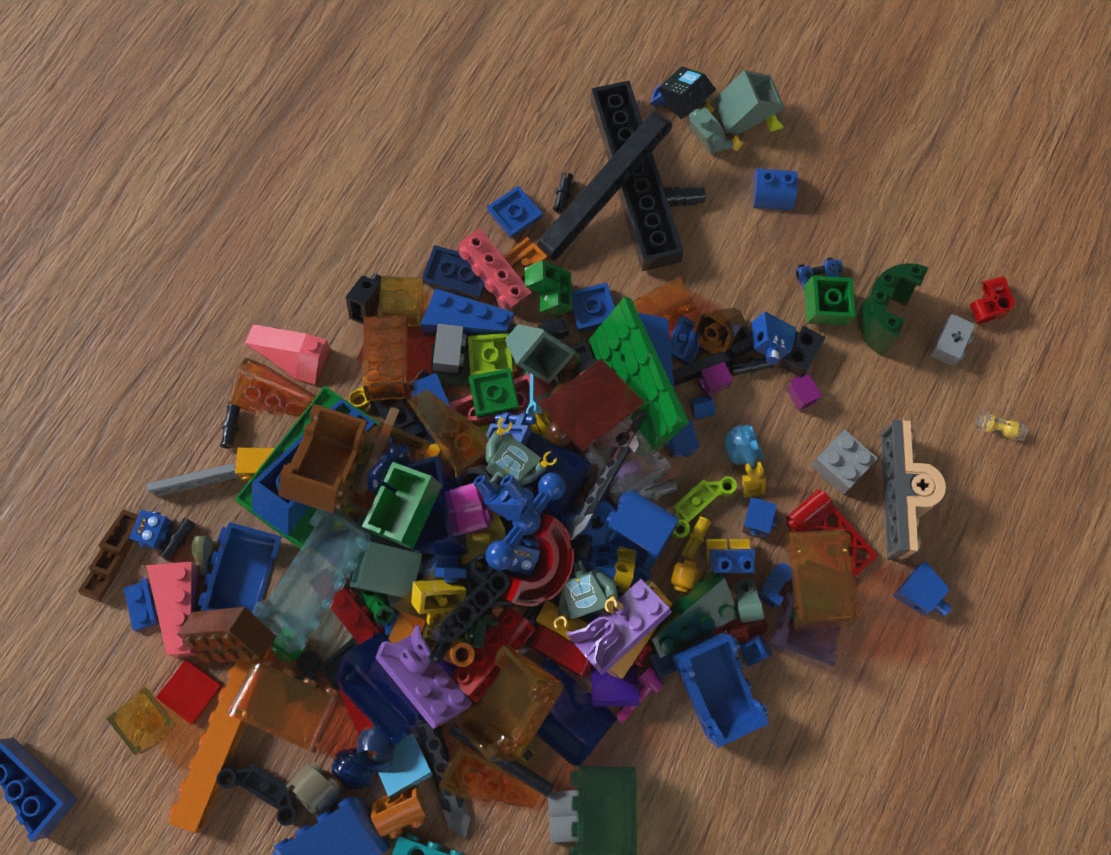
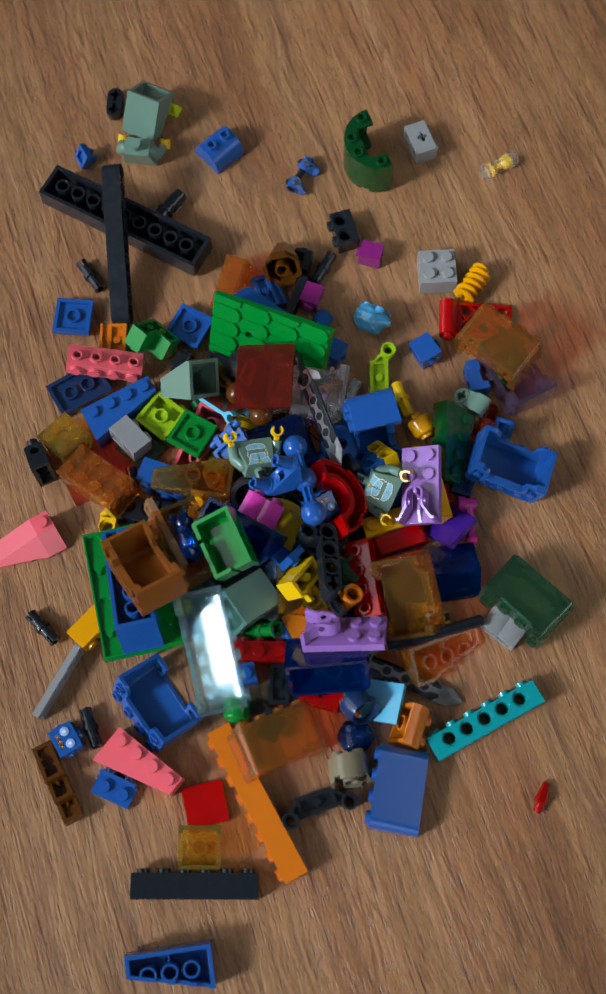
camera: 45 degrees left, 0 degrees up
reddish brown brick [177,607,277,663] -> none
olive piece [192,536,214,575] -> none
clear orange wedge [227,358,316,416] -> none
black slope [657,66,716,119] -> none
blue hips [706,539,755,573] -> none
yellow plate [742,462,766,498] -> none
blue torso [752,311,796,365] -> none
green brick [804,276,856,326] -> none
piece [881,420,946,560] -> none
blue torso [892,561,952,617] -> none
red piece [970,276,1015,324] -> none
none -> black beam [106,88,124,121]
none -> black brick [130,868,259,900]
none -> blue brick [233,661,259,690]
none -> light orange piece [453,262,490,303]

